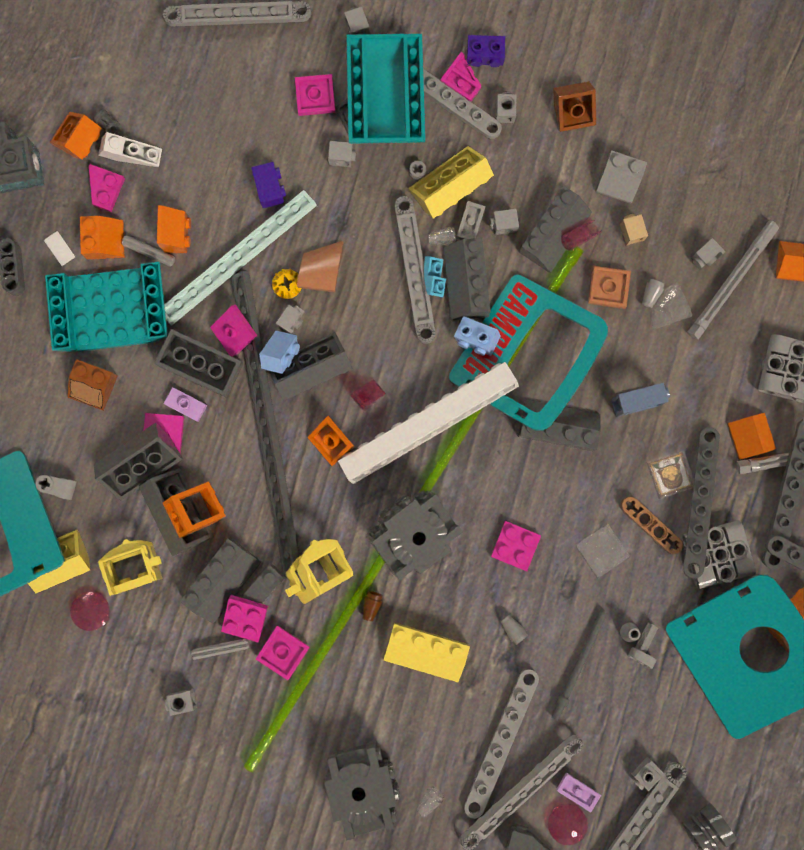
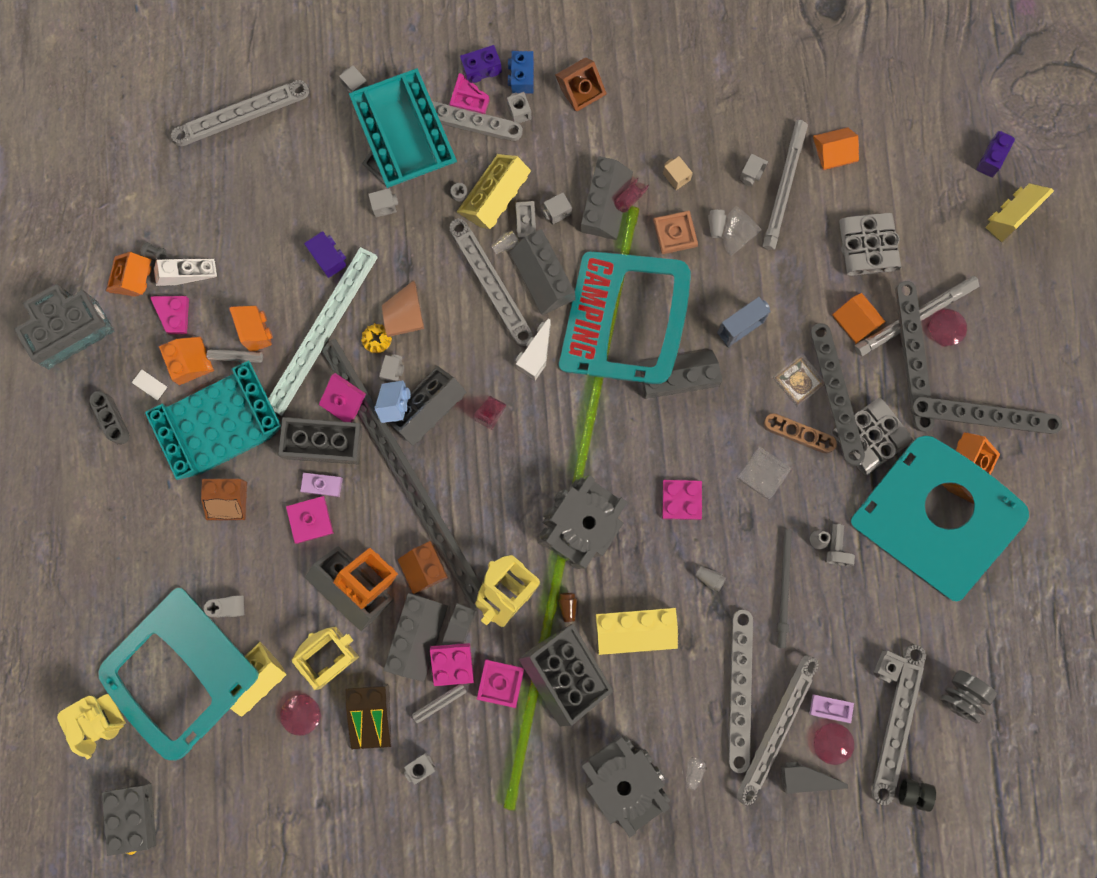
camera: 15 degrees left, 5 degrees down
dark grey slope [94,423,182,501] -> none
dark pink plate [295,74,336,116] -> none
orange slope [307,416,355,466] -> none
white brick [338,362,519,484] -> none
medium azure slope [424,256,446,297] -> none
light blue brick [454,316,501,356] -> none
light grey slope [596,150,647,204] -> none
none -> dark brown slope [345,686,391,750]
none -> dark orange slope [397,541,449,595]
none -> blue brick [508,51,534,93]
none -> white slope [515,318,551,381]
none -> dark grey slope [519,624,613,726]

